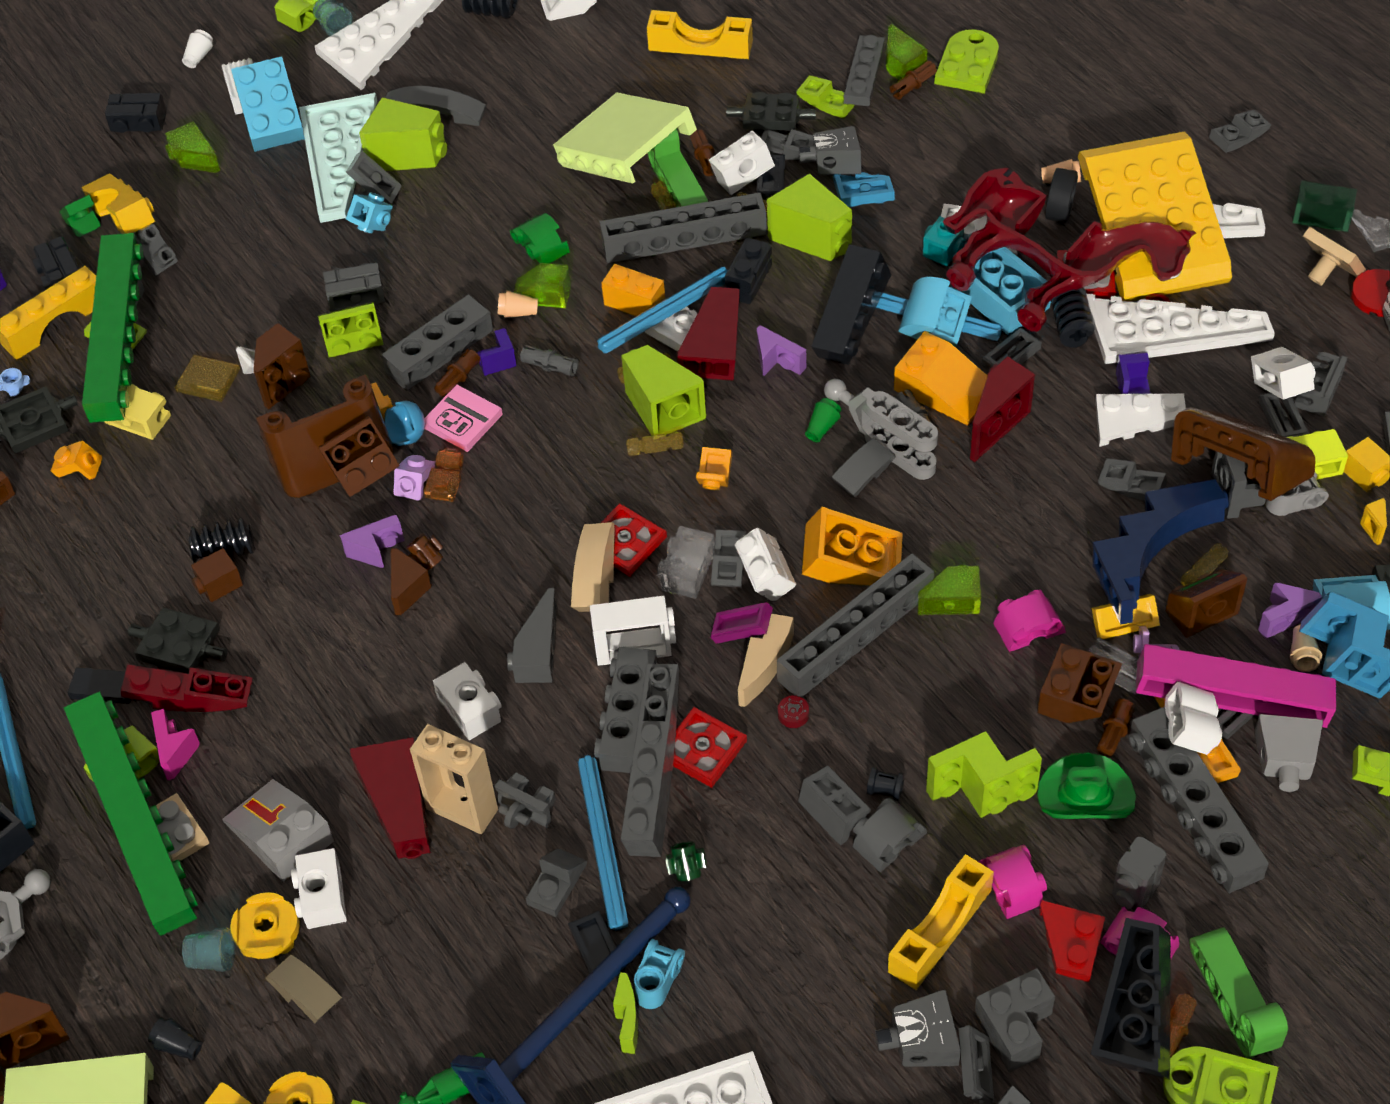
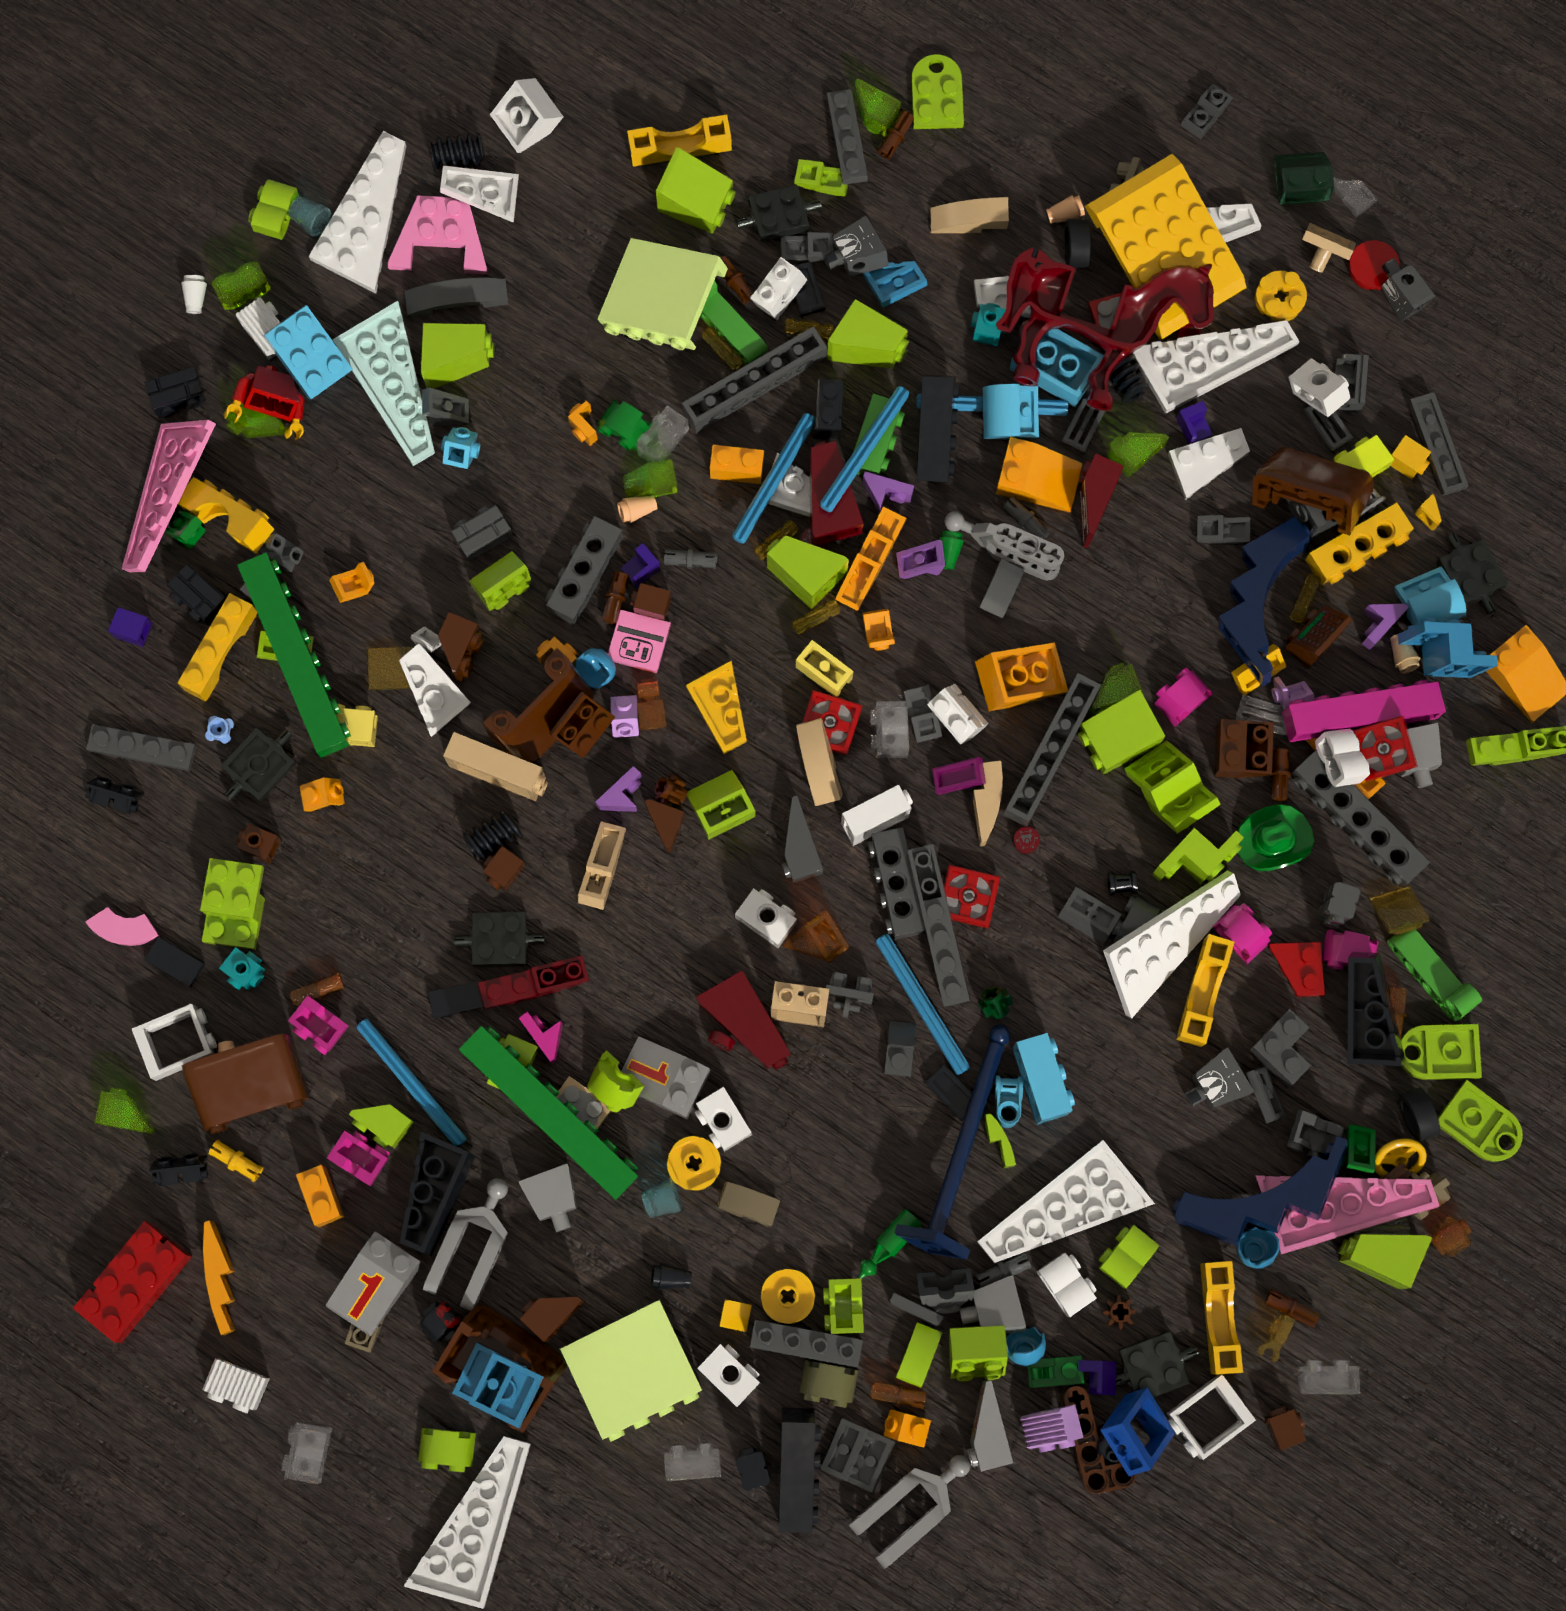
camera: 25 degrees left, 25 degrees up
none -> bright pink wing [122,420,216,572]
none -> clear neon green brick [211,261,270,310]
none -> red torso [224,365,305,440]
none -> light orange bracket [329,562,374,603]
none -> bright pink wing [388,196,488,275]
none -> white wing [399,643,471,737]
none -> white wing [440,166,519,223]
none -> tan piece [443,732,548,802]
none -> light grey torso [519,1164,577,1232]
none -> light orange bracket [568,400,598,446]
none -> tan slope [578,821,626,910]
none -> lime cylinder [587,1050,644,1112]
none -> reddish brown brick [630,583,671,621]
none -> clear brick [636,405,689,469]
none -> lime slope [656,147,736,234]
none -> yellow wing [686,660,747,754]
none -> lime slope [687,770,756,840]
none -> dark red tile [707,1030,735,1051]
none -> clear orange slope [783,909,849,963]
none -> light yellow brick [796,640,853,697]
none -> dark azure axle [820,386,909,512]
none -> light orange slope [835,507,907,611]
none -> bright green brick [854,394,905,476]
none -> medium lavender slope [896,540,945,579]
none -> tan slope [930,197,1009,233]
none -> medium azure brick [1012,1033,1075,1124]
none -> lime slope [1078,690,1165,775]
none -> white wing [1103,870,1241,1018]
none -> clear neon green slope [1107,432,1169,478]
none -> lime bracket [1124,741,1220,834]
none -> yellow plate [1255,271,1307,322]
none -> yellow brick [1305,503,1414,586]
none -> red piece [1353,716,1418,782]
none -> clear yellow piece [1370,886,1429,935]

